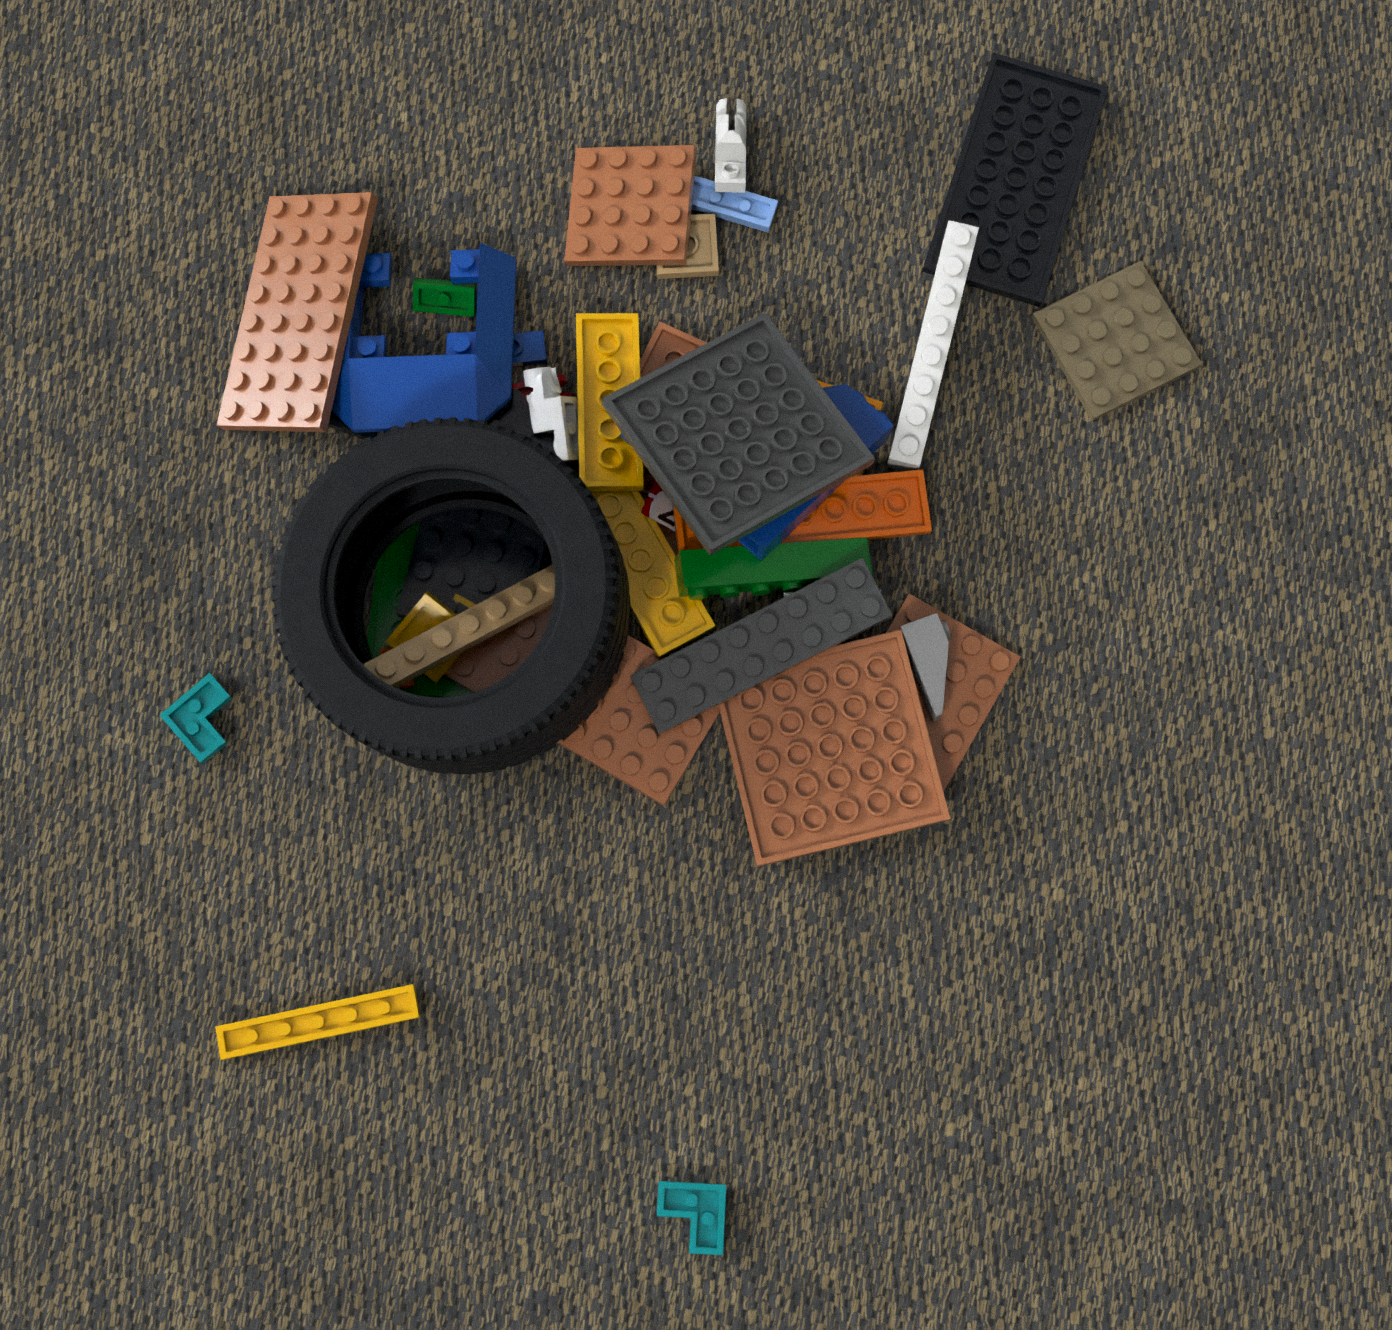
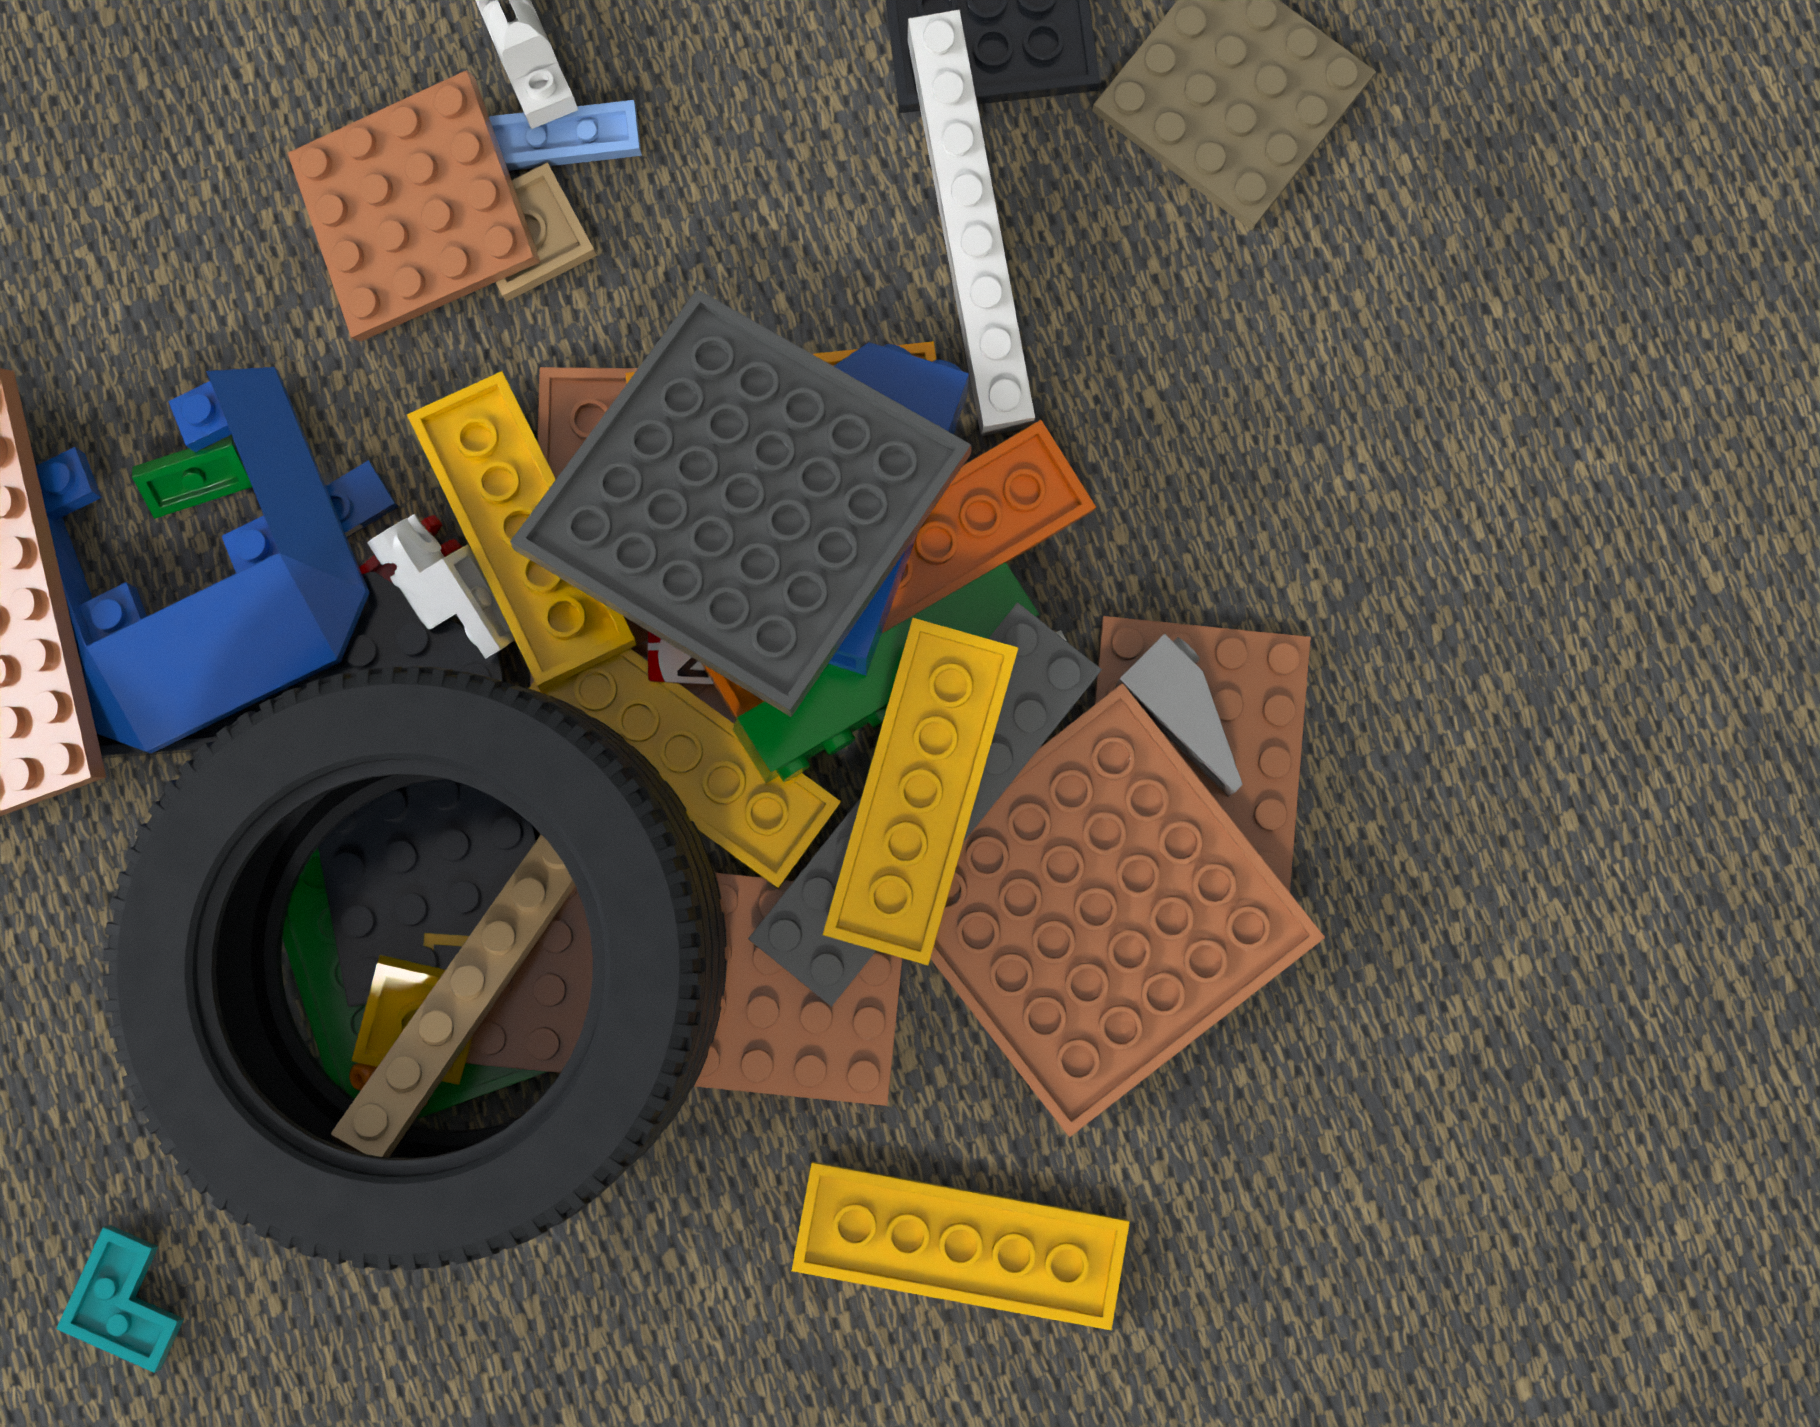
camera: 25 degrees left, 5 degrees up
none -> yellow plate [792,1161,1130,1331]
none -> yellow plate [823,618,1018,965]

